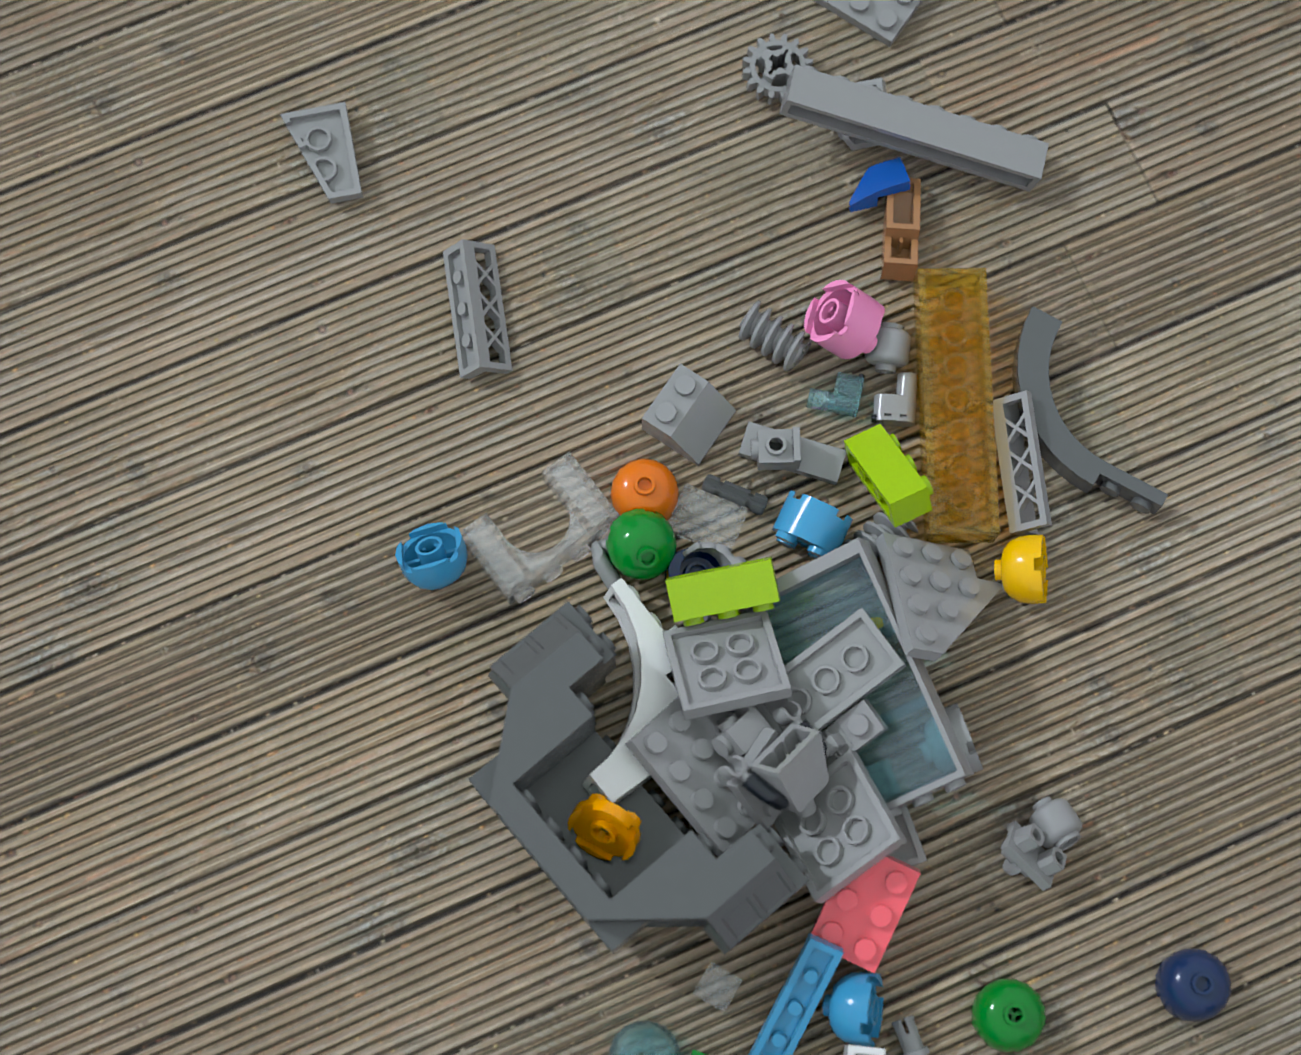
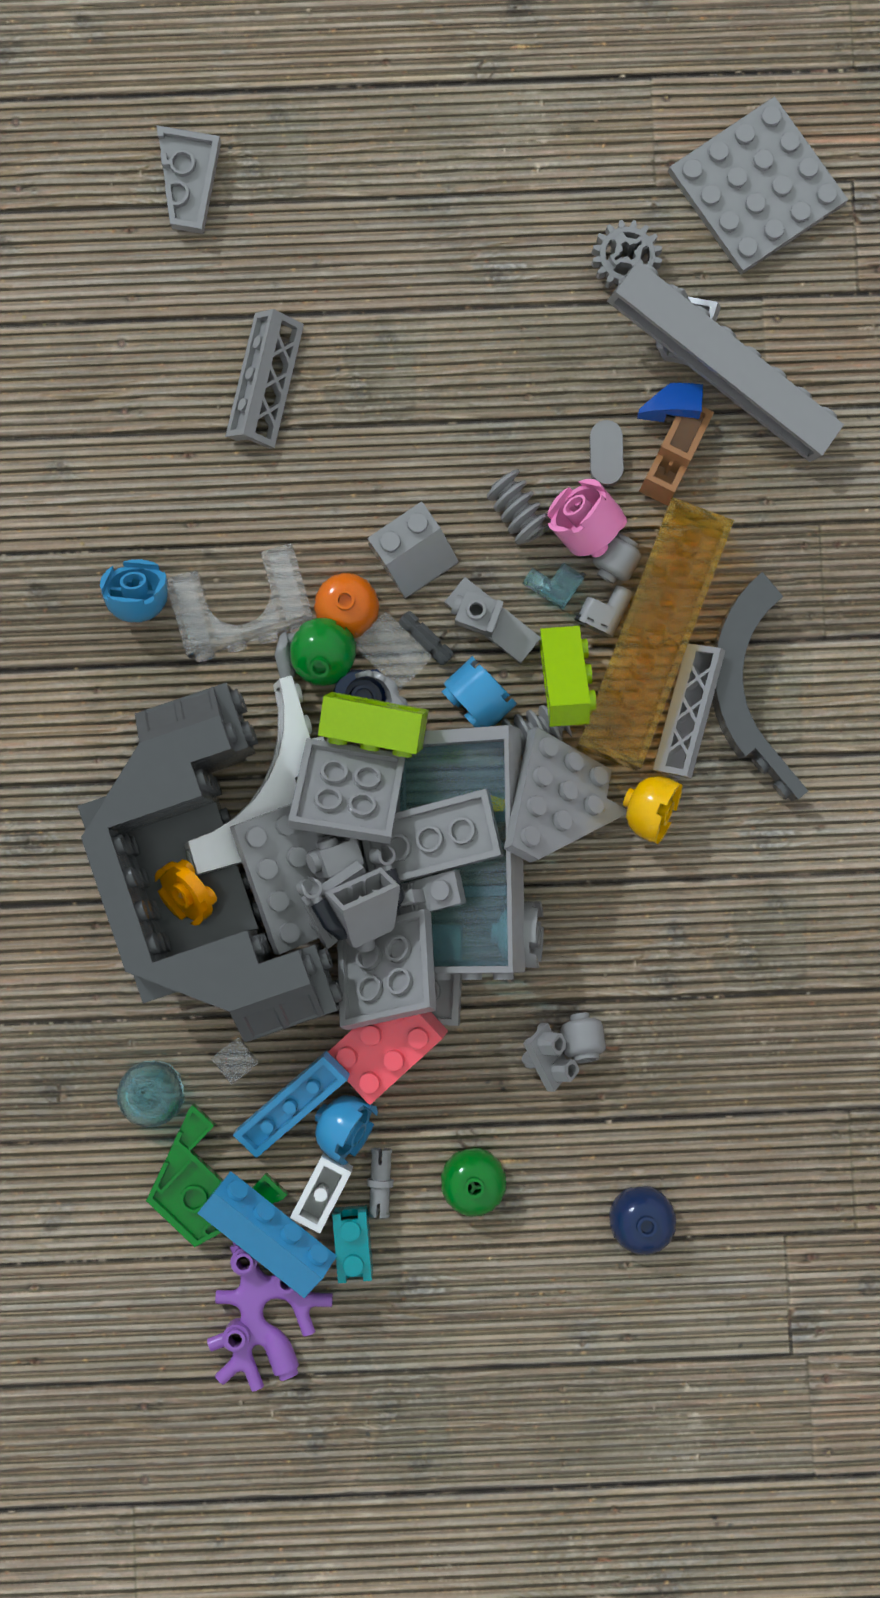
camera: 20 degrees right, 10 degrees up
none -> light grey tile [589,420,624,487]

